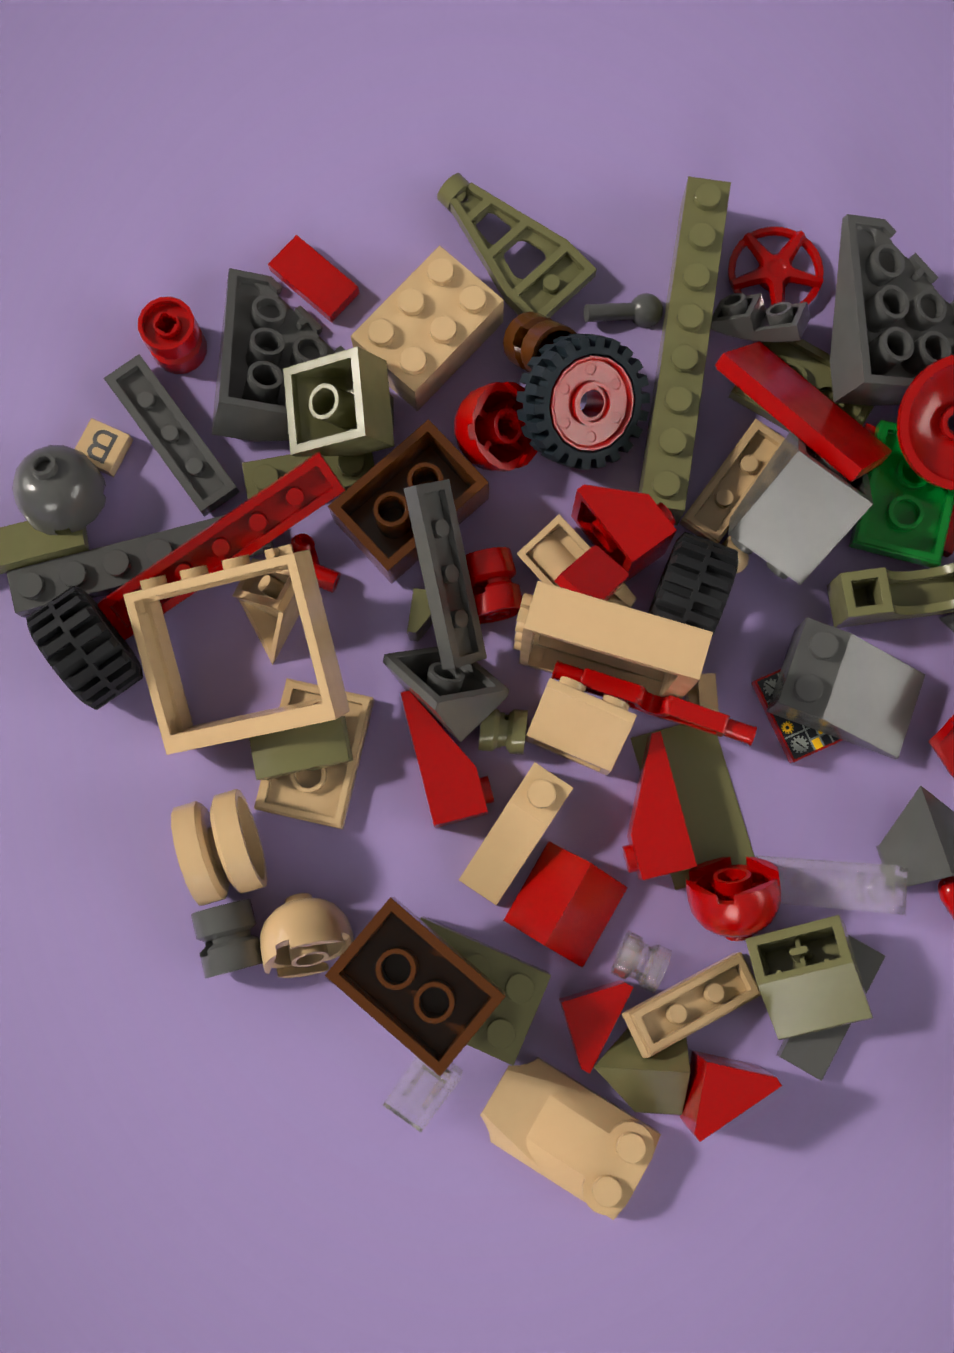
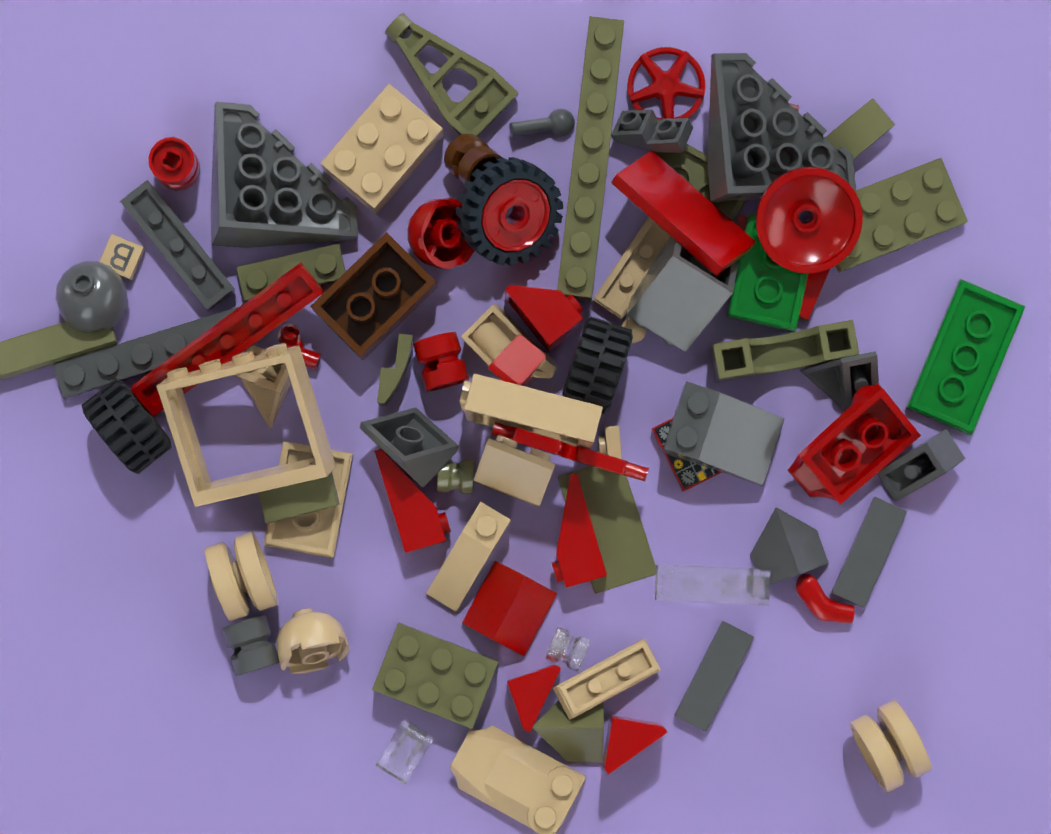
camera: 10 degrees left, 5 degrees up
red tile [268,235,360,323] -> none
olive slope [283,346,394,457] -> none
reddish brown brick [325,897,506,1076] -> none
dark grey plate [404,479,487,670] -> none
red cylinder [686,856,781,941] -> none
olive slope [745,915,873,1040] -> none

